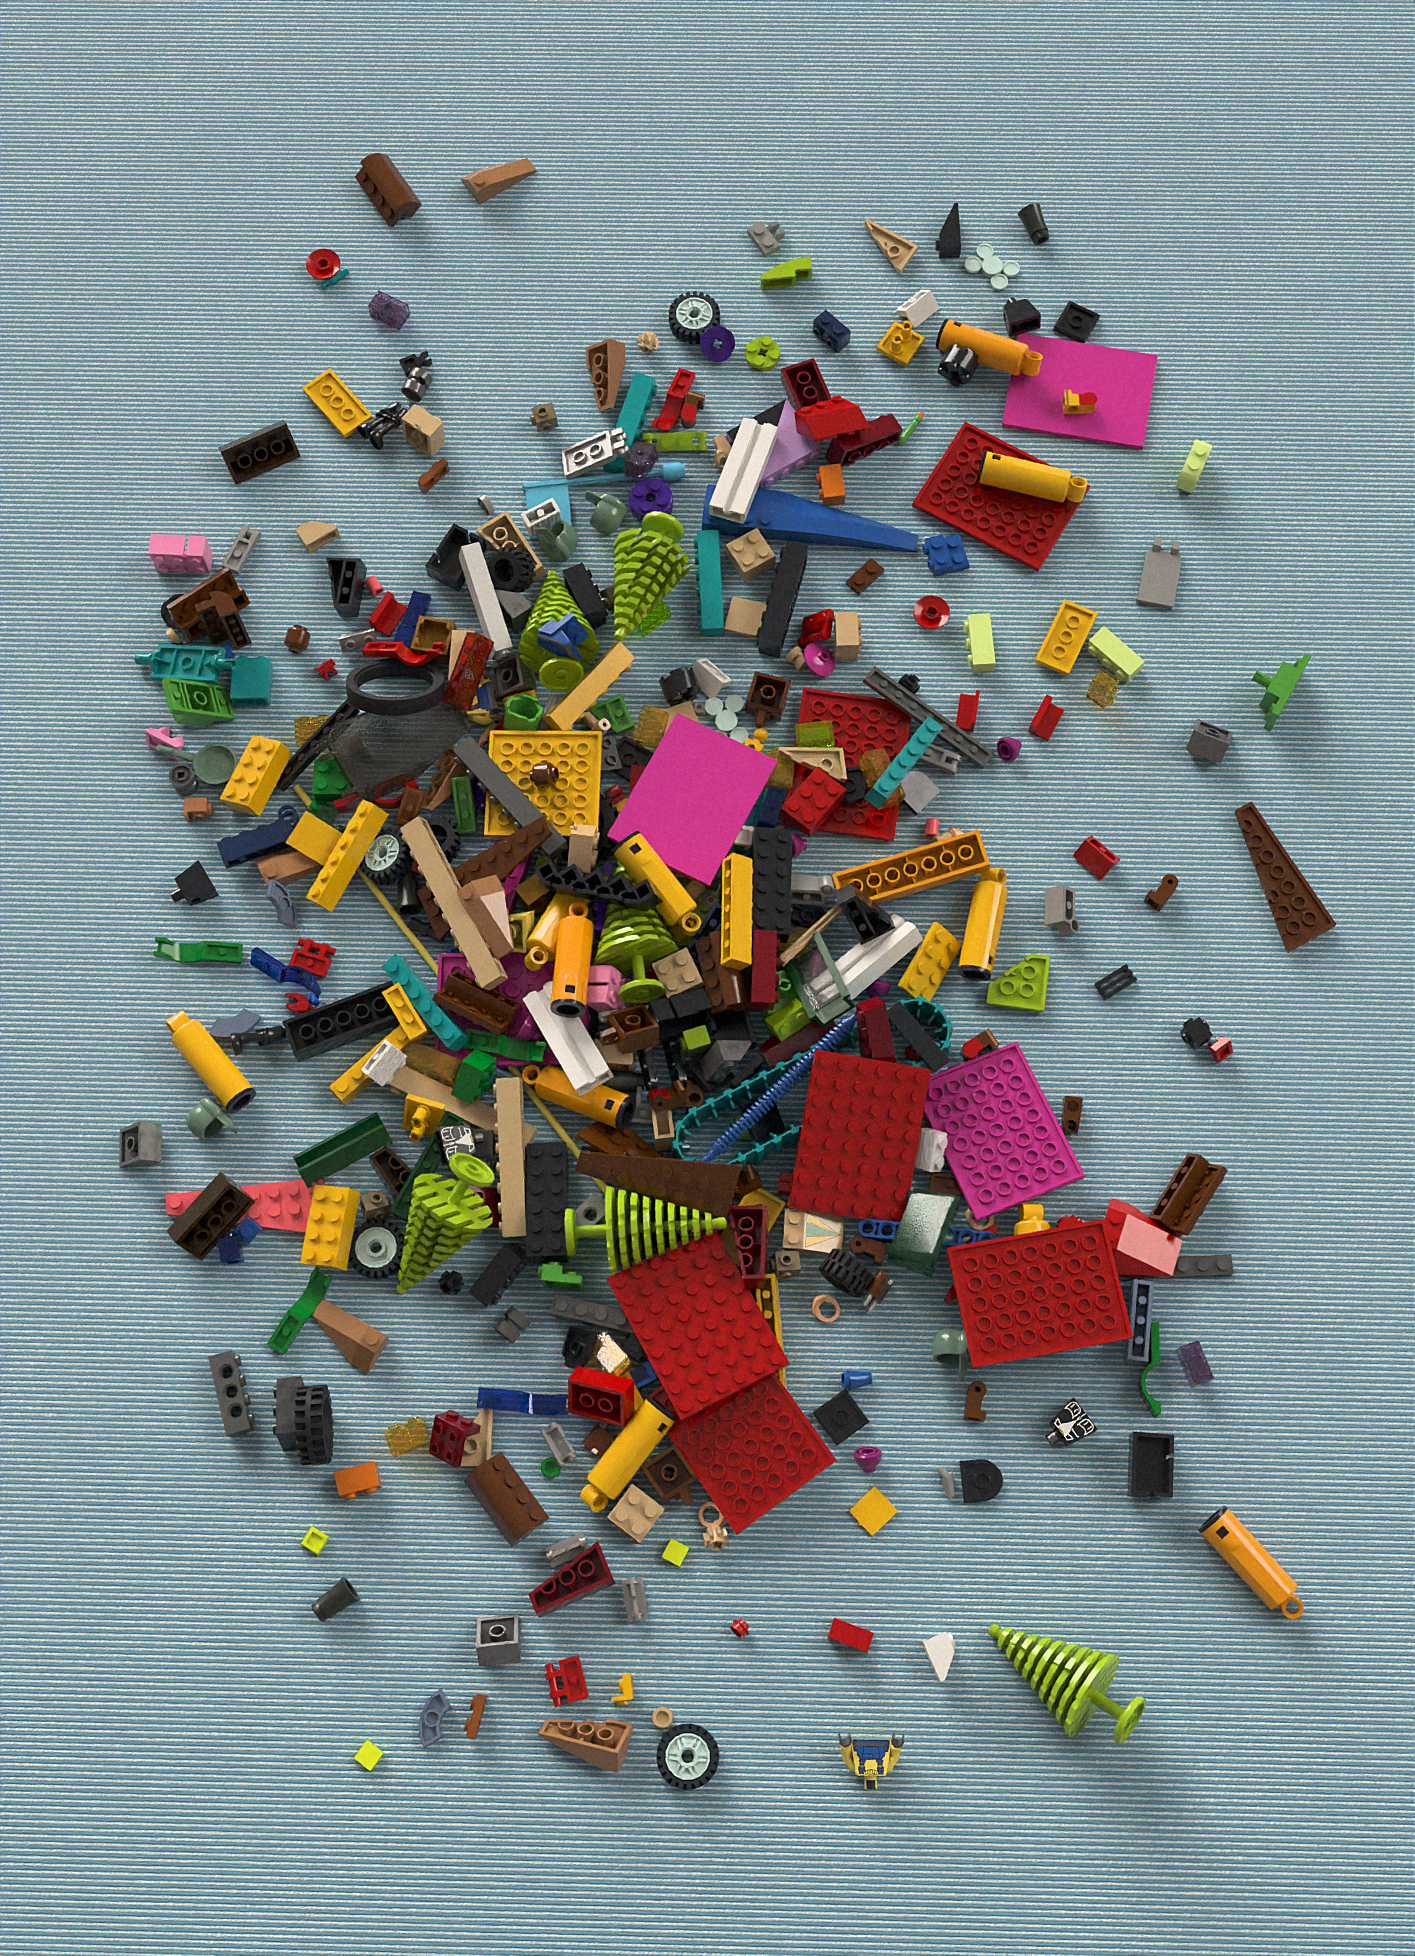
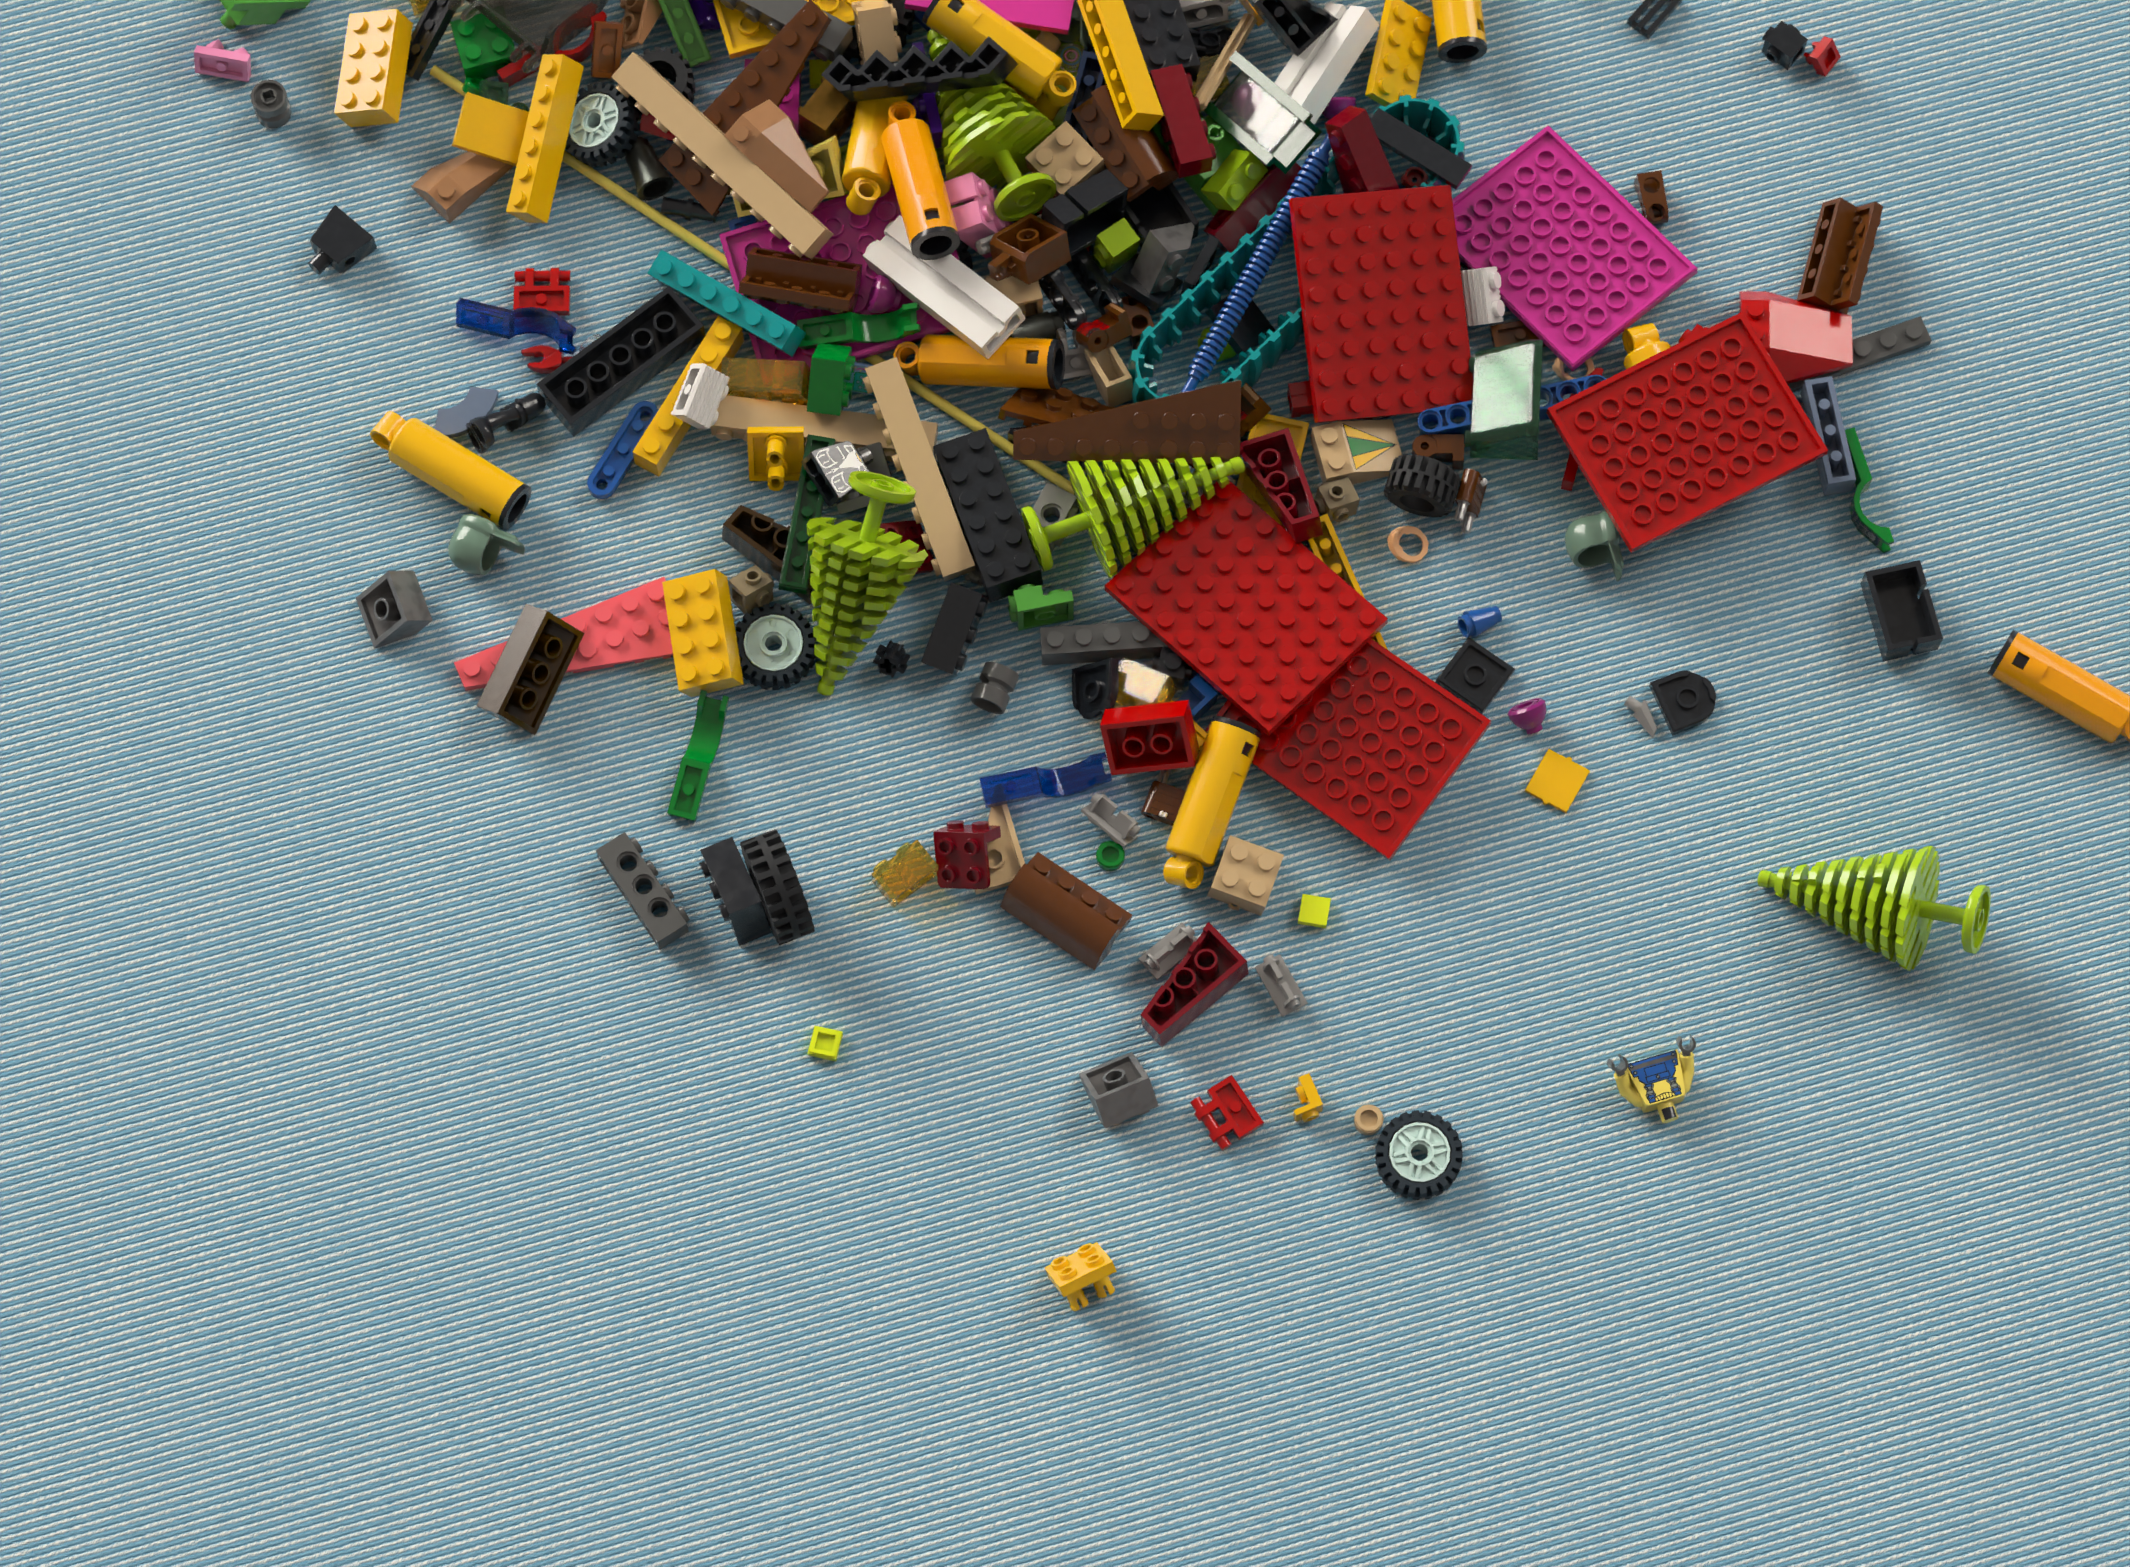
camera: 20 degrees left, 0 degrees up
green piece [153,937,243,964] -> none
sand green piece [155,743,238,786] -> none
nougat brick [183,797,213,822] -> none
dark blue hinge [216,805,300,869] -> none
clear blue brick [218,1233,244,1266] -> none
blue plate [234,1215,263,1244] -> none
sand blue tile [266,879,297,929] -> none
dark green piece [293,1112,393,1188] -> none
pearl dark grey plant [311,1577,360,1622] -> none
medium nougat wedge [312,1299,390,1374] -> none
orange brick [334,1461,382,1500] -> none
neon yellow tile [354,1740,384,1771] -> none
yellow plate [382,983,428,1042] -> none
sand blue tile [419,1688,451,1749] -> none
dark orange plate [464,1693,488,1739] -> none
medium nougat wedge [538,1719,633,1773] -> none
reddish brown hinge [641,1443,698,1507] -> none
light nougat piece [698,1501,727,1528] -> none
tan gear [703,1525,729,1551] -> none
red plate [730,1619,749,1639] -> none
red panel [827,1618,874,1654] -> none
white slope [922,1632,956,1683] -> none
leg [961,1028,999,1061] -> none
reddish brown leg [963,1381,987,1422] -> none
lime plate [986,954,1050,1013] -> none
black torso [1045,1398,1098,1446] -> none
clear purple brick [1175,1340,1214,1389] -> none
none -> blue plate [587,401,658,499]
none -> yellow plate [1044,1242,1117,1311]

